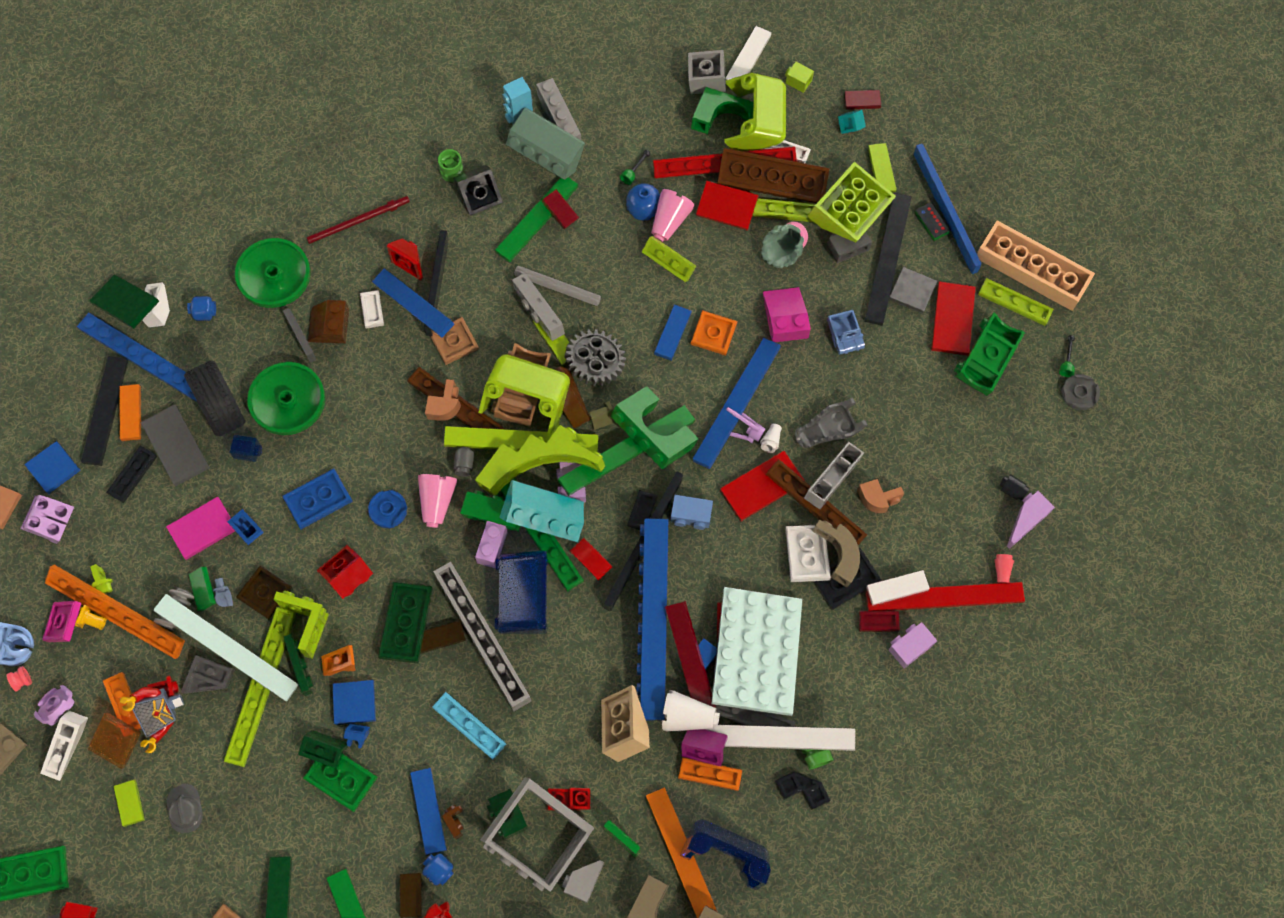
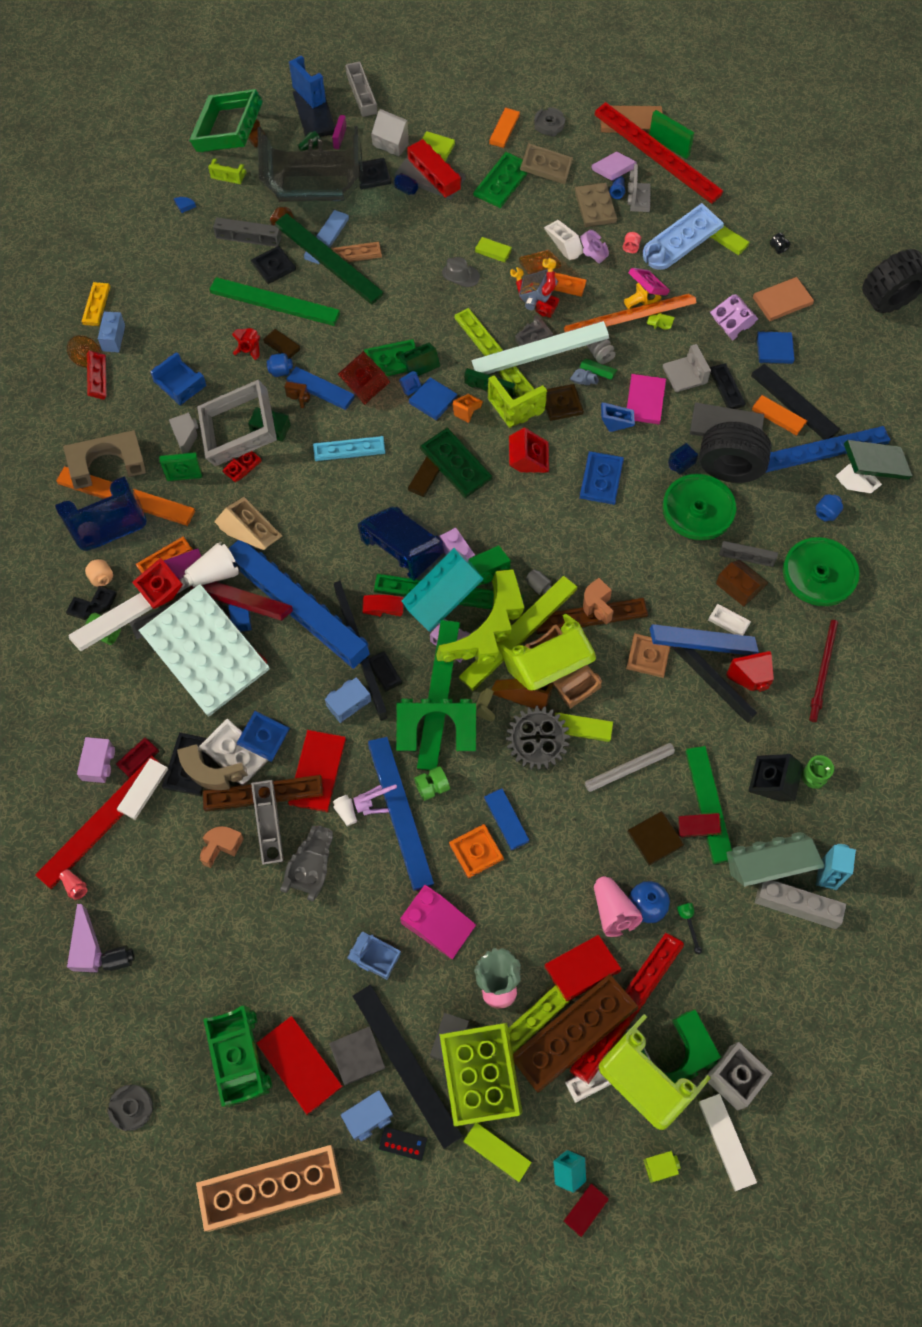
camera: 135 degrees right, 5 degrees down
blue tile [368,490,407,528] -> none
bright pink cone [418,474,457,528] -> none
light grey brick [433,562,531,711] -> none
light grey piece [512,273,565,341] -> none
lime plate [642,236,696,282] -> none
blue tile [913,144,982,274] -> none
lime tile [978,278,1054,326] -> none
green hinge [1059,335,1075,377] -> none
none -> light nougat head [85,559,113,587]
none -> red slope [132,558,183,609]
none -> blue tile [237,711,290,762]
none -> clear red brick [338,351,390,405]
none -> medium blue brick [341,1090,393,1141]
none -> bright green wheel [414,766,450,801]
none -> dark brown tile [627,811,684,866]
none -> light grey bracket [663,344,711,392]

